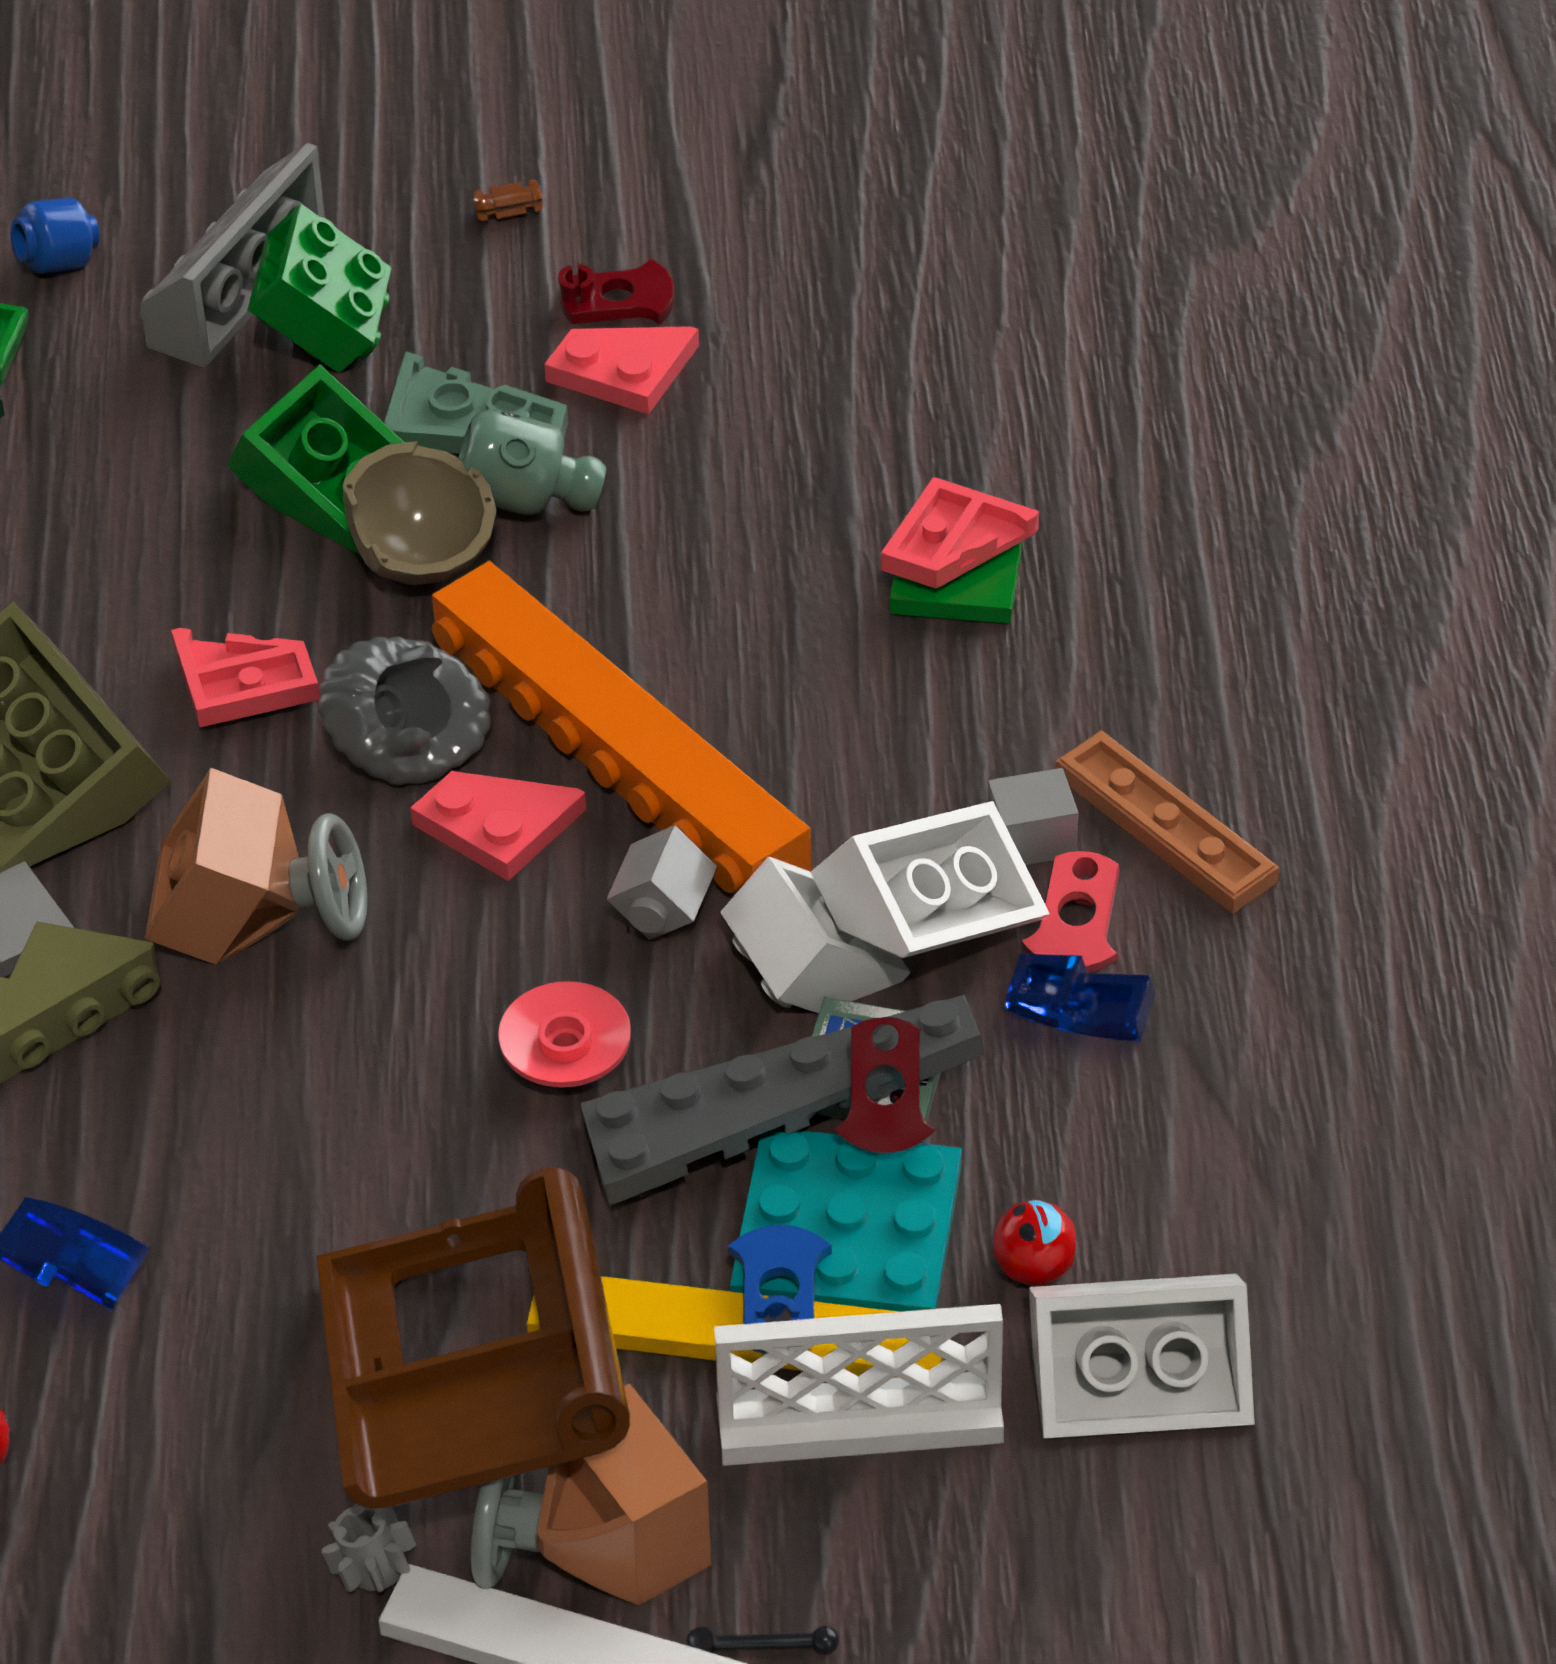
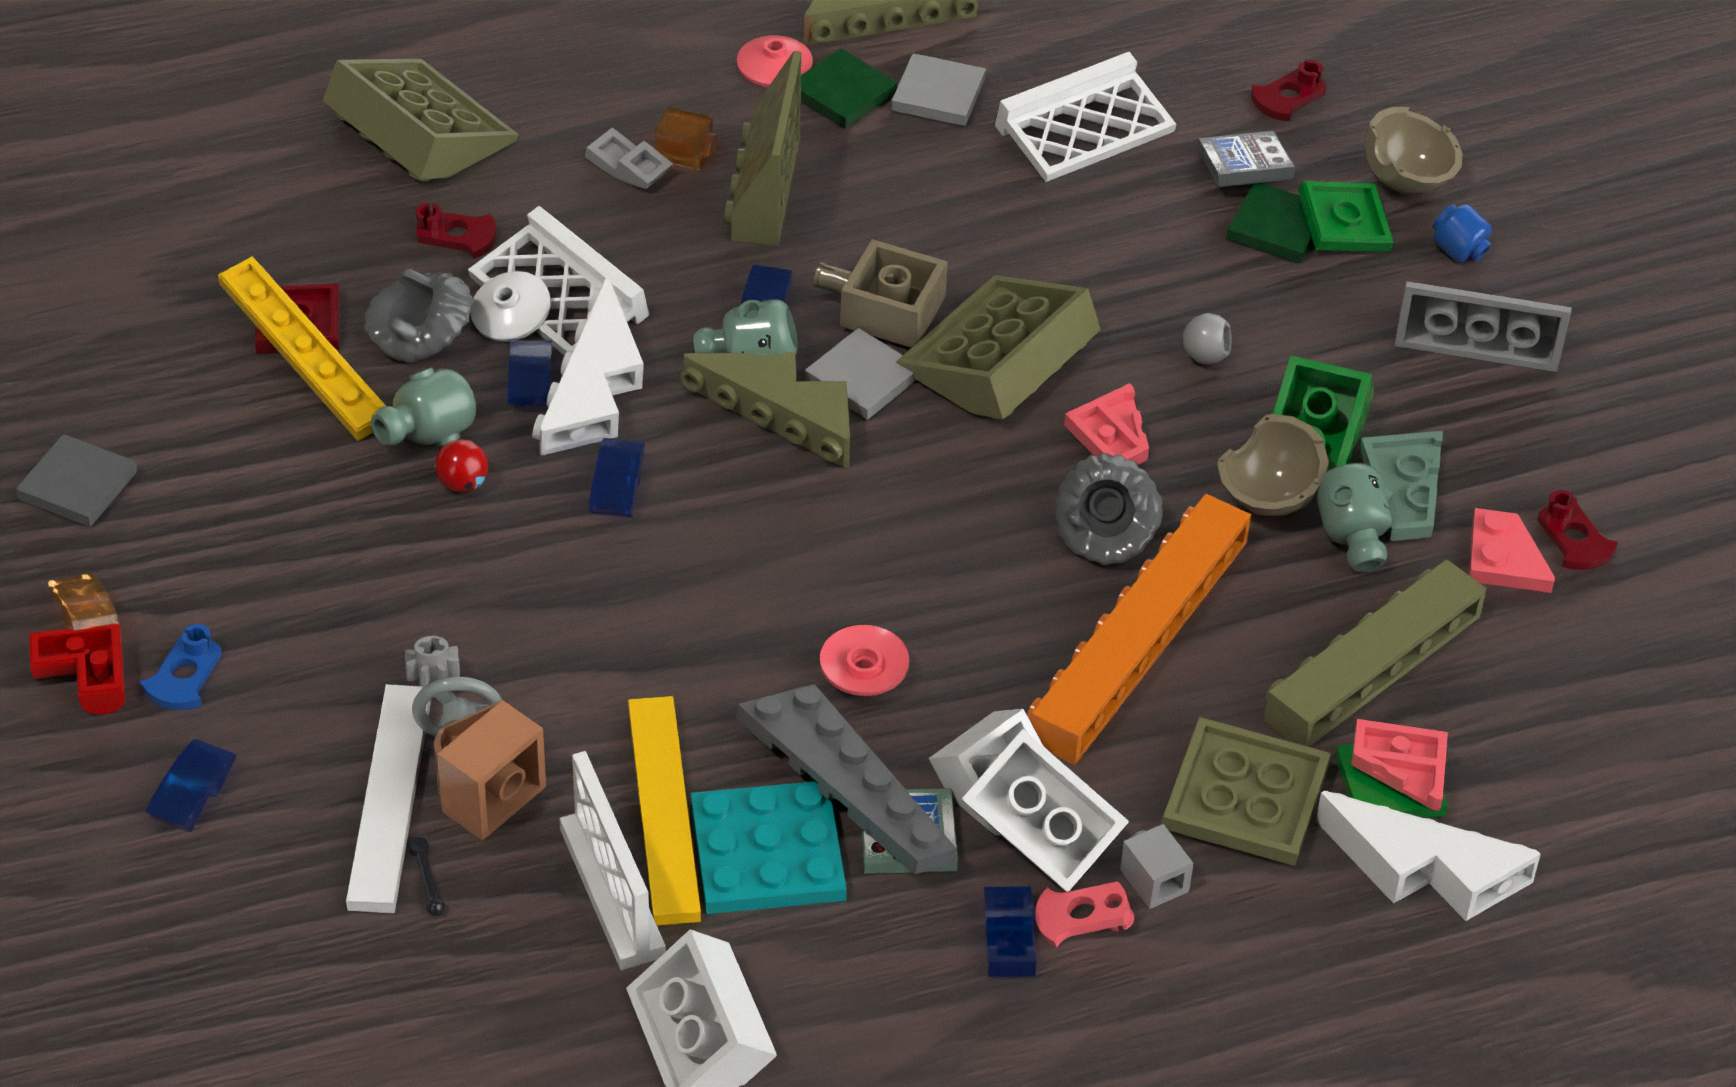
camera: 70 degrees right, 0 degrees up
nougat piece [145,768,368,965] -> none
green brick [247,204,391,373] -> none
reddish brown piece [317,1167,630,1509] -> none
coral wing [410,771,587,881] -> none
dark orange piece [473,179,543,223] -> none
light grey brick [607,825,717,940] -> none
blue piece [728,1225,832,1354] -> none
dark red piece [834,1016,937,1153] -> none
red piece [993,1199,1076,1287] -> none
nougat tile [1056,730,1280,914] -> none
none -> olive plate [1162,717,1331,866]
none -> light grey piece [1183,313,1232,365]
none -> olive brick [1264,559,1487,747]
none -> white slope [1316,791,1540,921]

